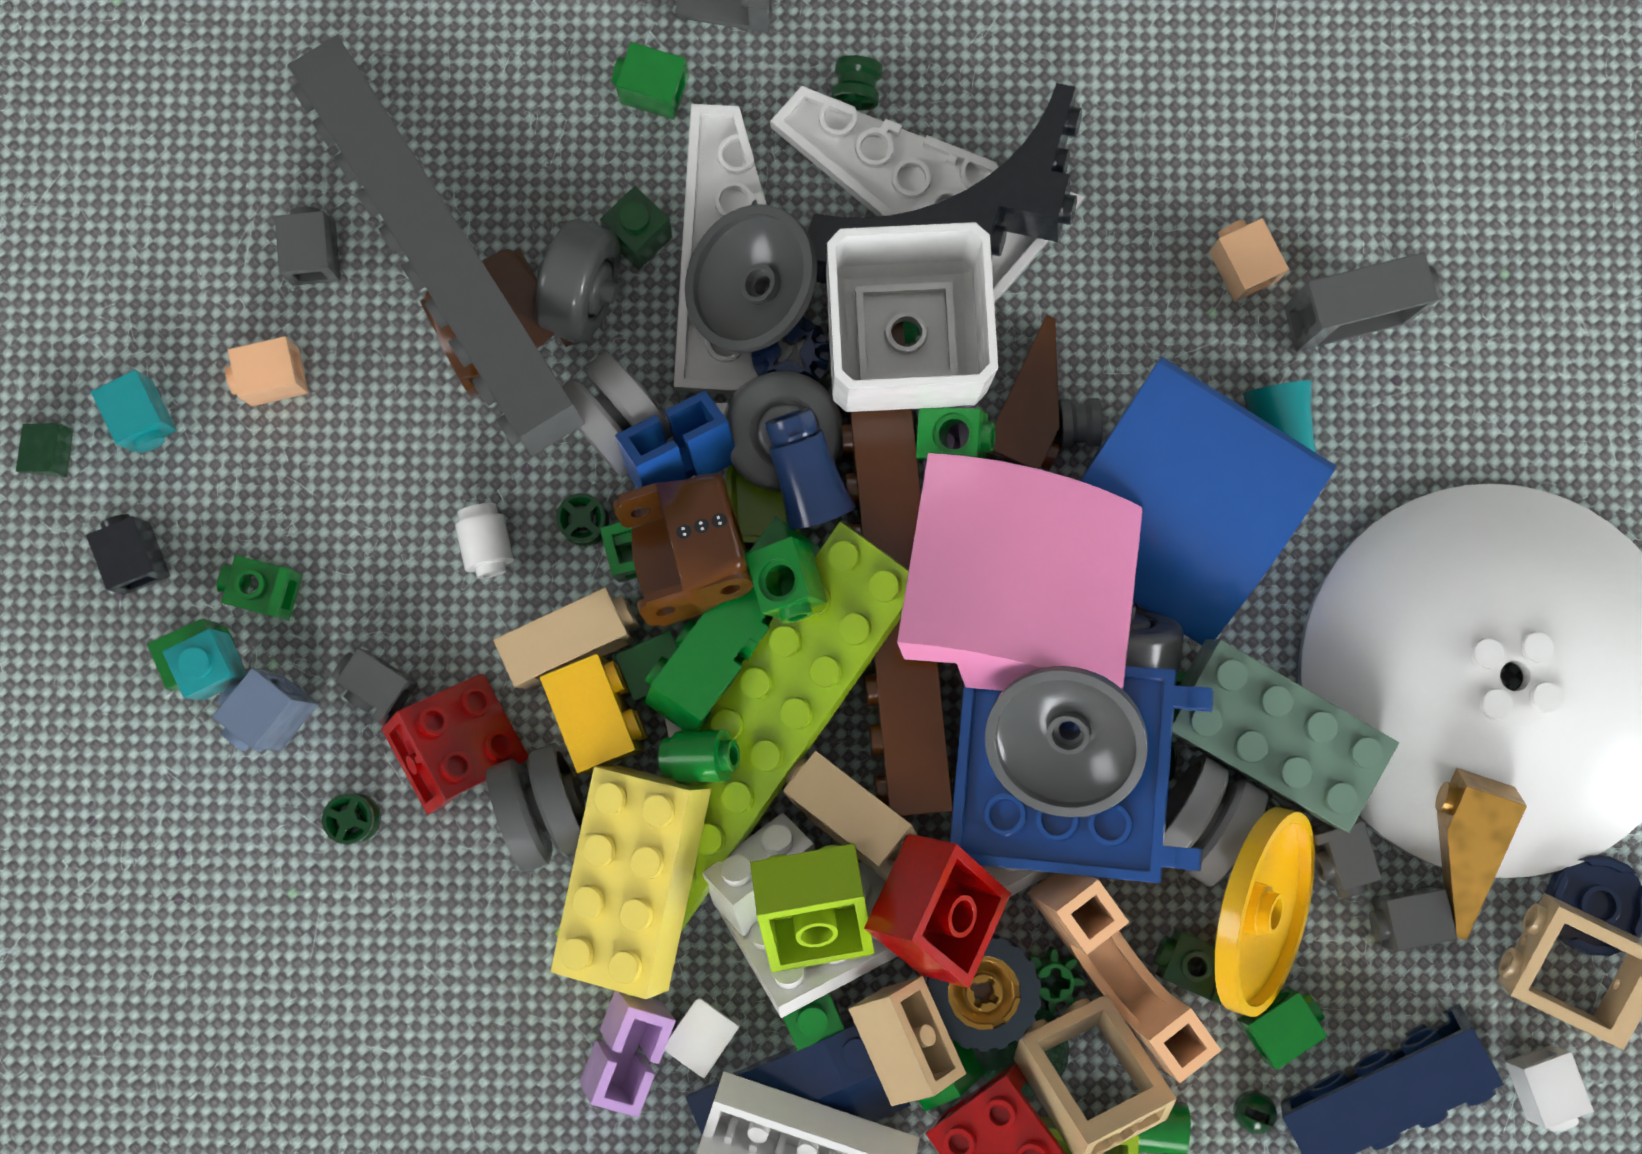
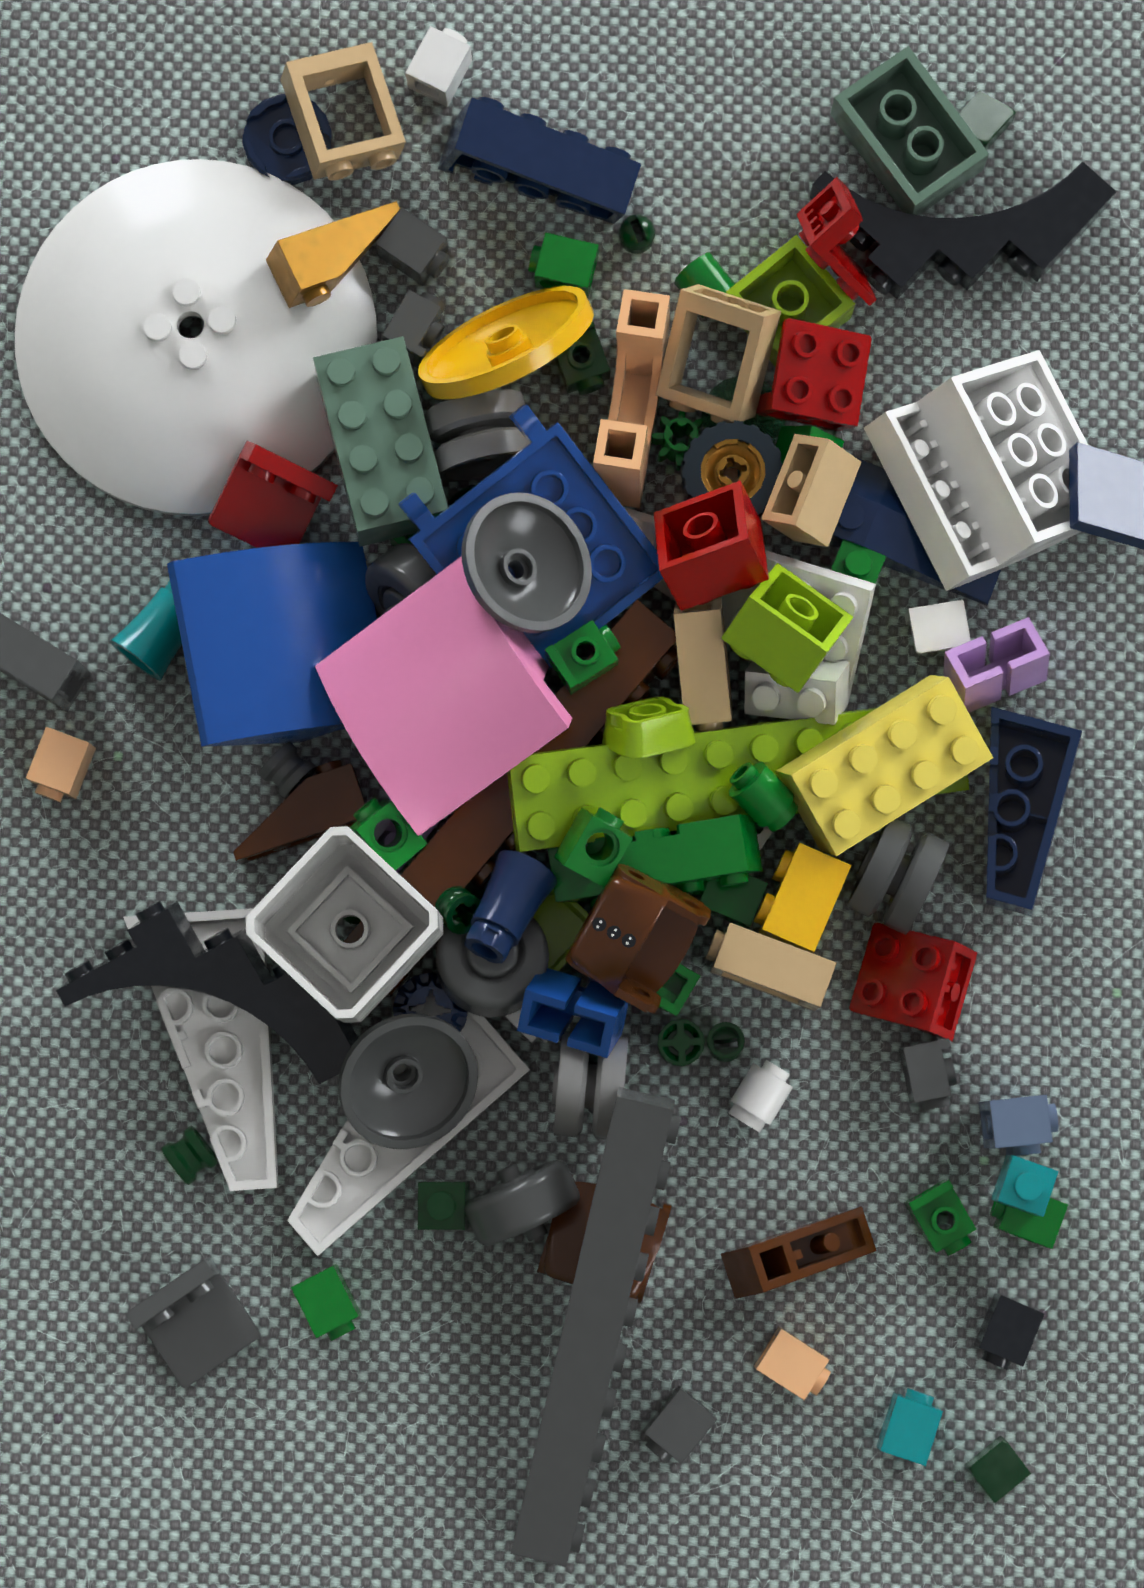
camera: 130 degrees left, 0 degrees up
dark green wheel [322,793,381,845] -> none
none -> red bracket [208,441,338,548]
none -> dark green bush [435,886,481,934]
none -> green brick [545,620,621,695]
none -> lime piece [602,697,696,758]
none -> dark green hinge [707,1022,745,1062]
none -> reddish brown slope [721,1206,877,1299]
none -> dark blue wedge [986,707,1082,917]

